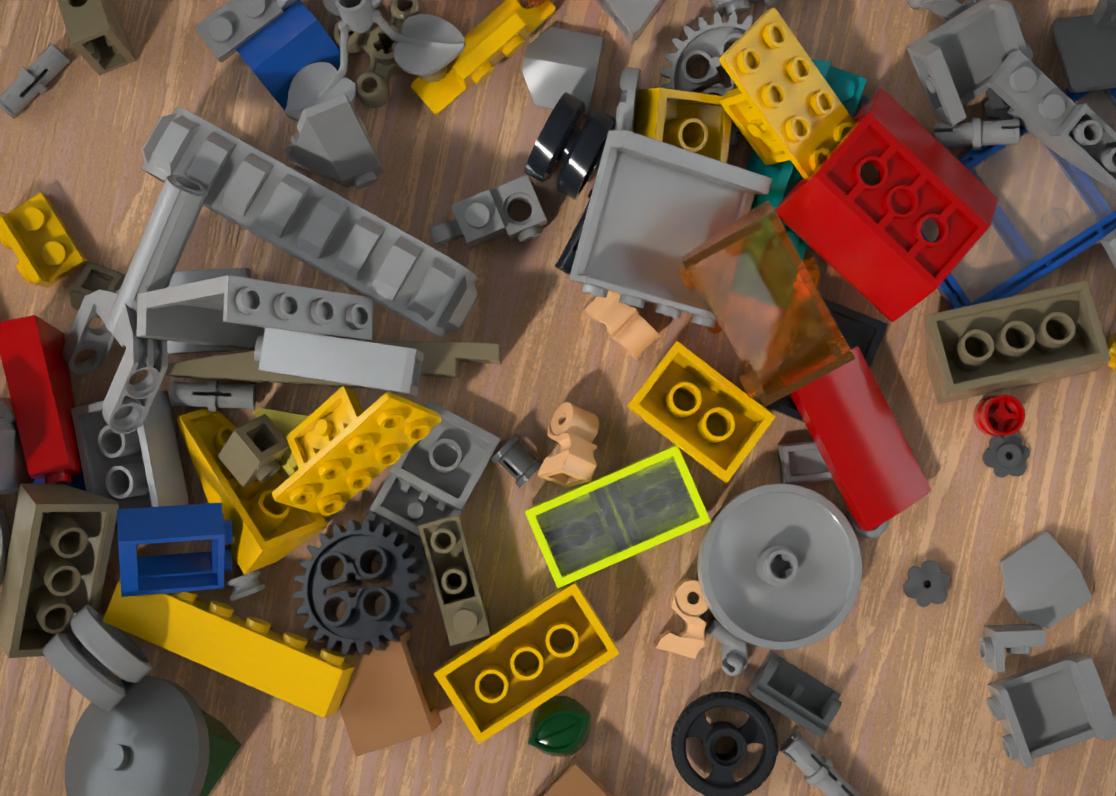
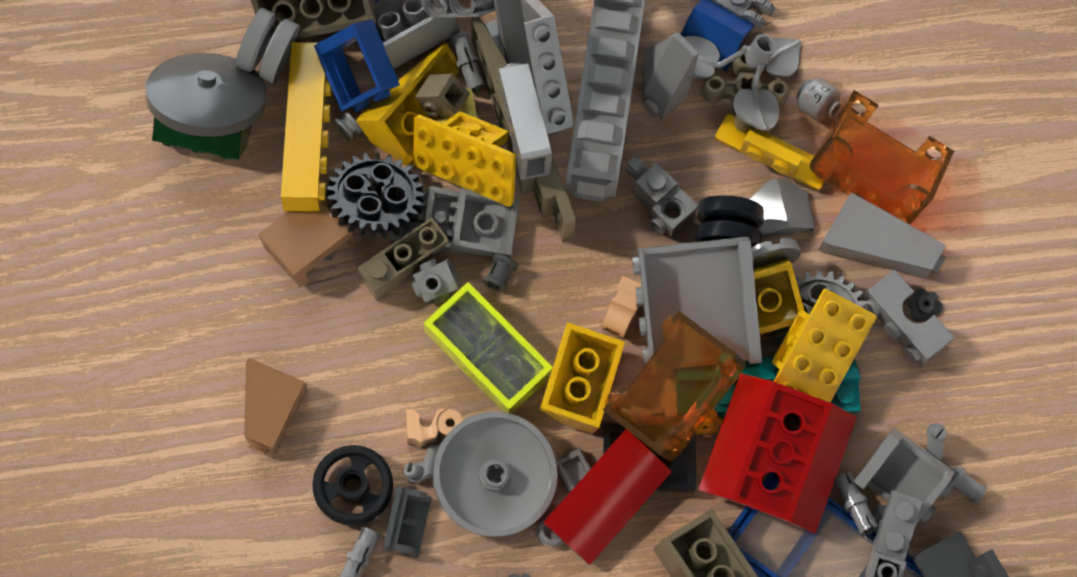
camera: 70 degrees right, 15 degrees down
yellow brick [434,581,620,744] -> none
dark green hat [527,696,591,757] -> none
light nougat leg [537,402,599,488] -> none
none -> light grey brick [412,258,462,304]

